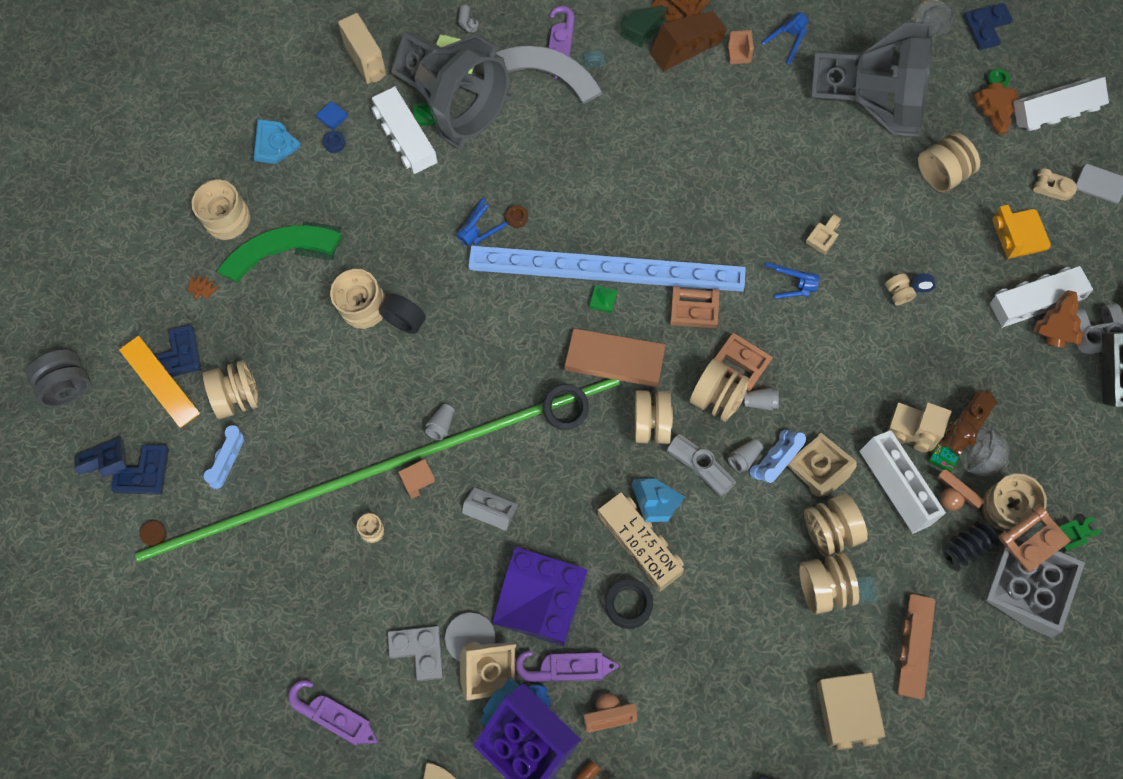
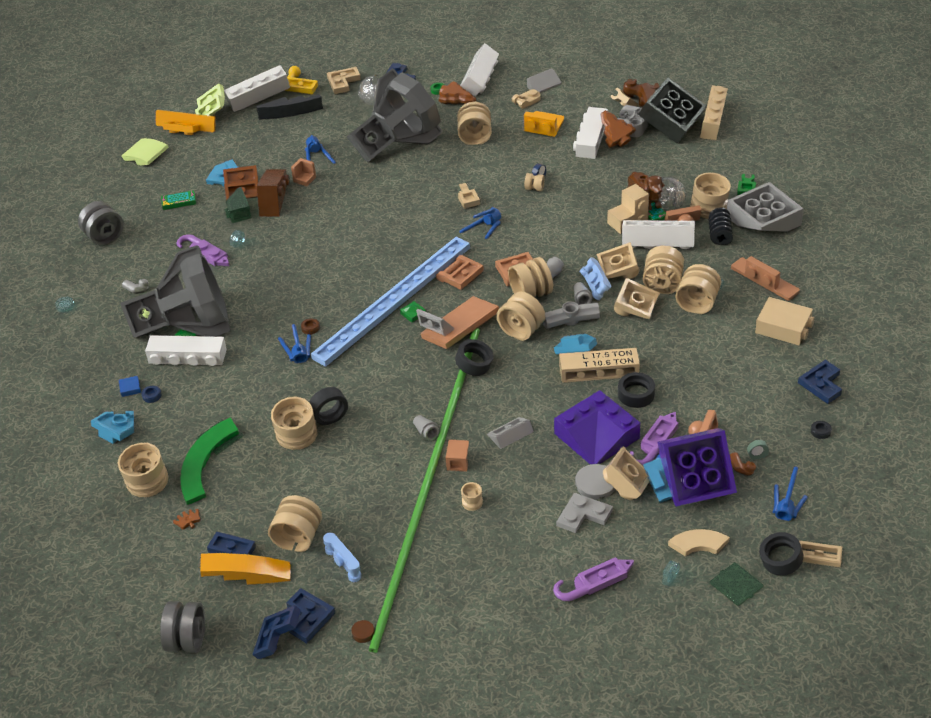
camera: 55 degrees left, 25 degrees down
tan brick [338,13,386,84] -> none
light grey tile [496,46,602,104] -> none
nougat plate [998,505,1071,573] -> none
none -> light grey slope [416,309,454,336]
none -> tan slope [614,278,660,319]

